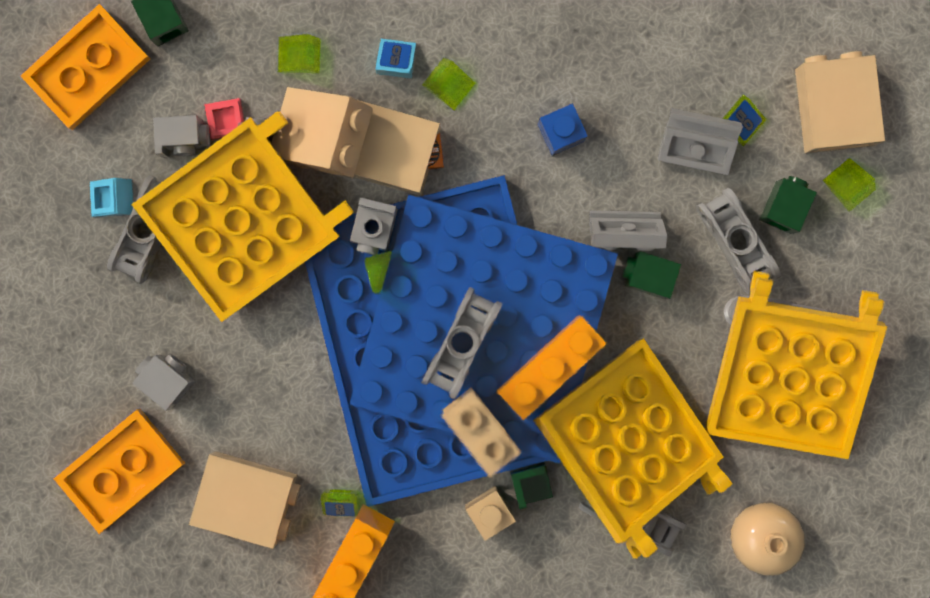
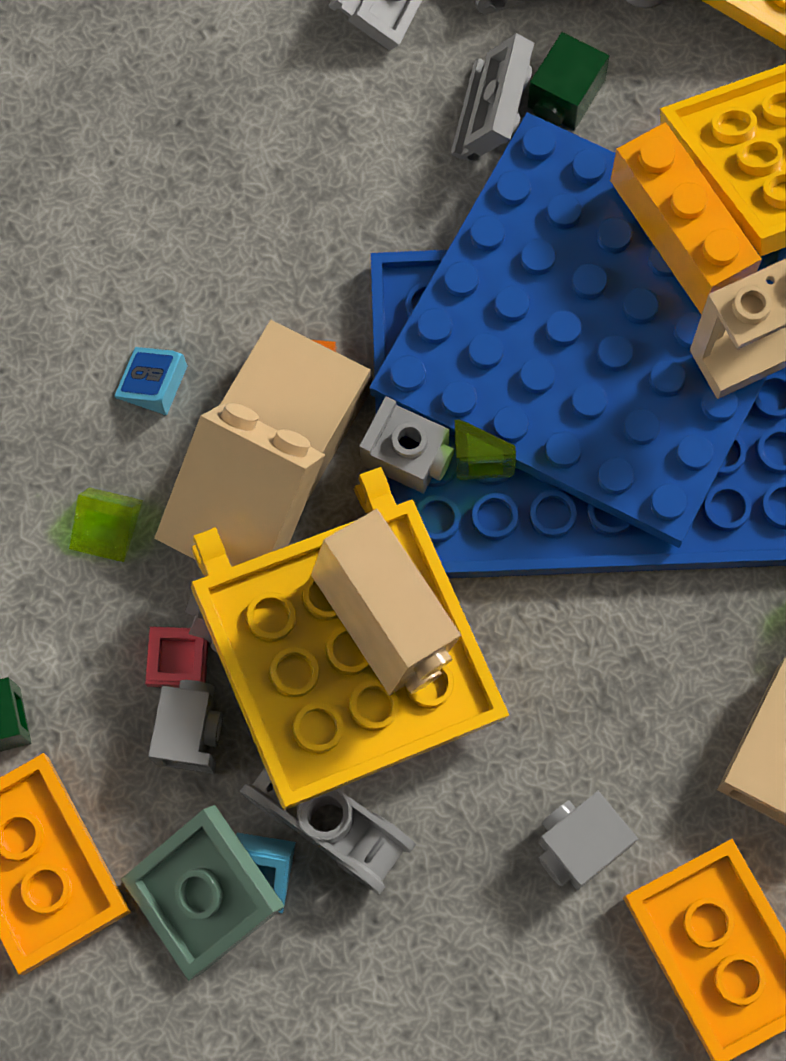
camera: 70 degrees left, 15 degrees down
light grey piece [421,287,503,399] -> none
clear neon green slope [422,58,476,110] -> none
blue brick [537,103,588,156] -> none
none -> sand green plate [121,805,285,981]
none -> tan brick [311,509,461,696]

